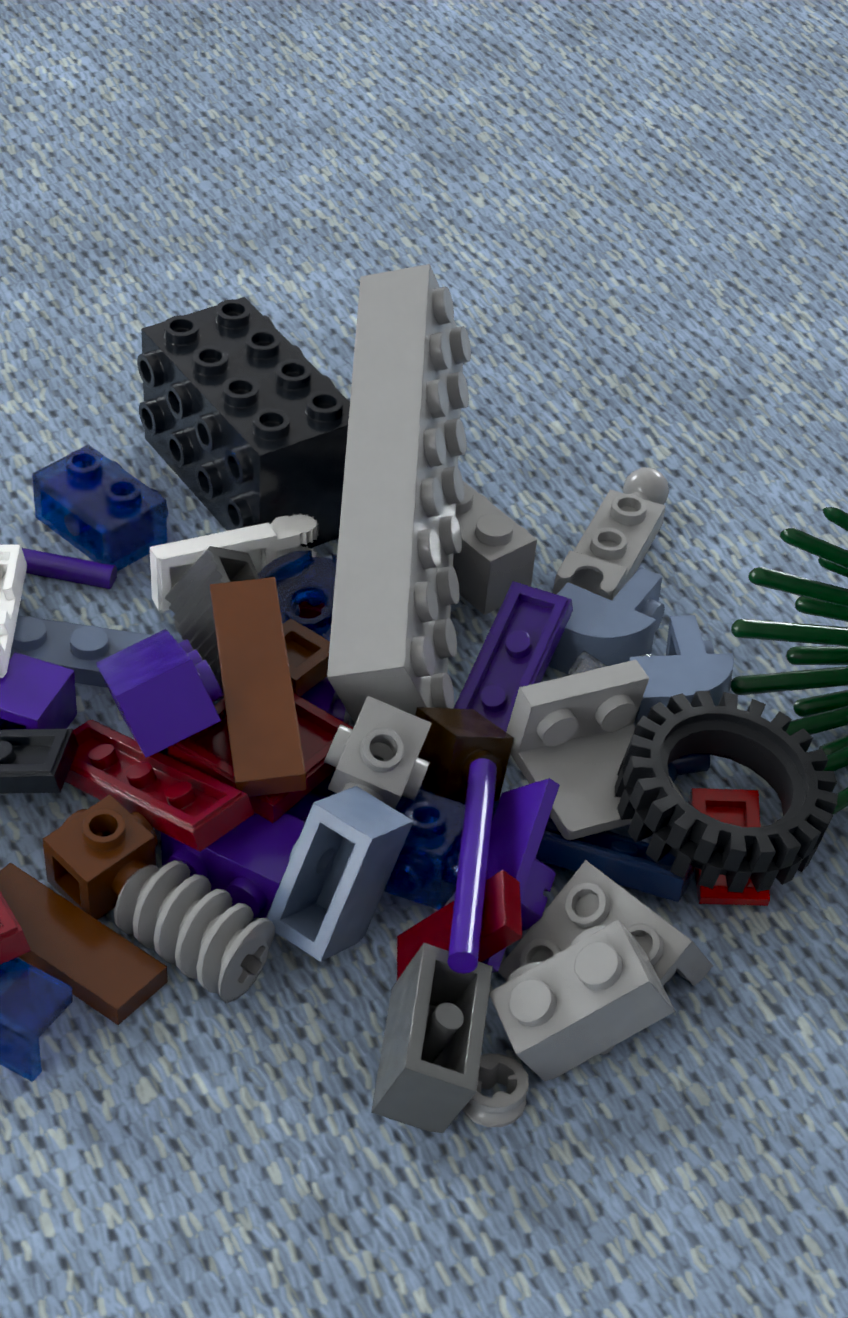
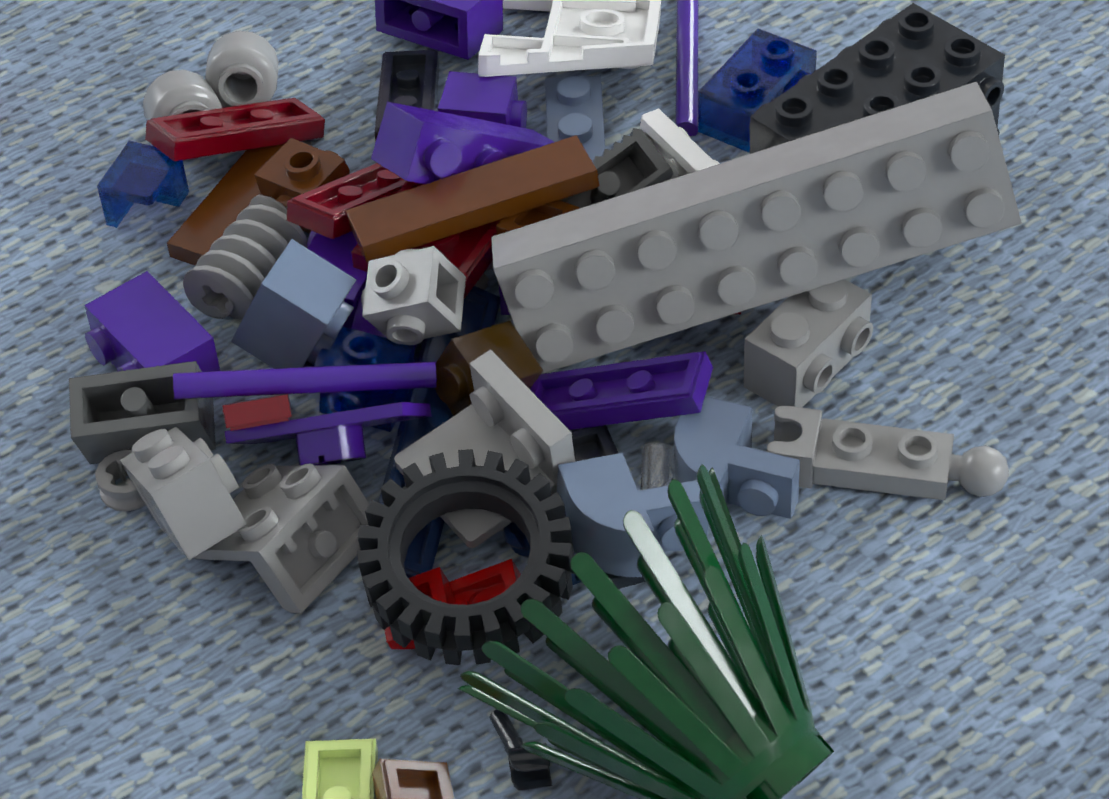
camera: 85 degrees right, 5 degrees up
none -> dark purple brick [84,271,220,372]

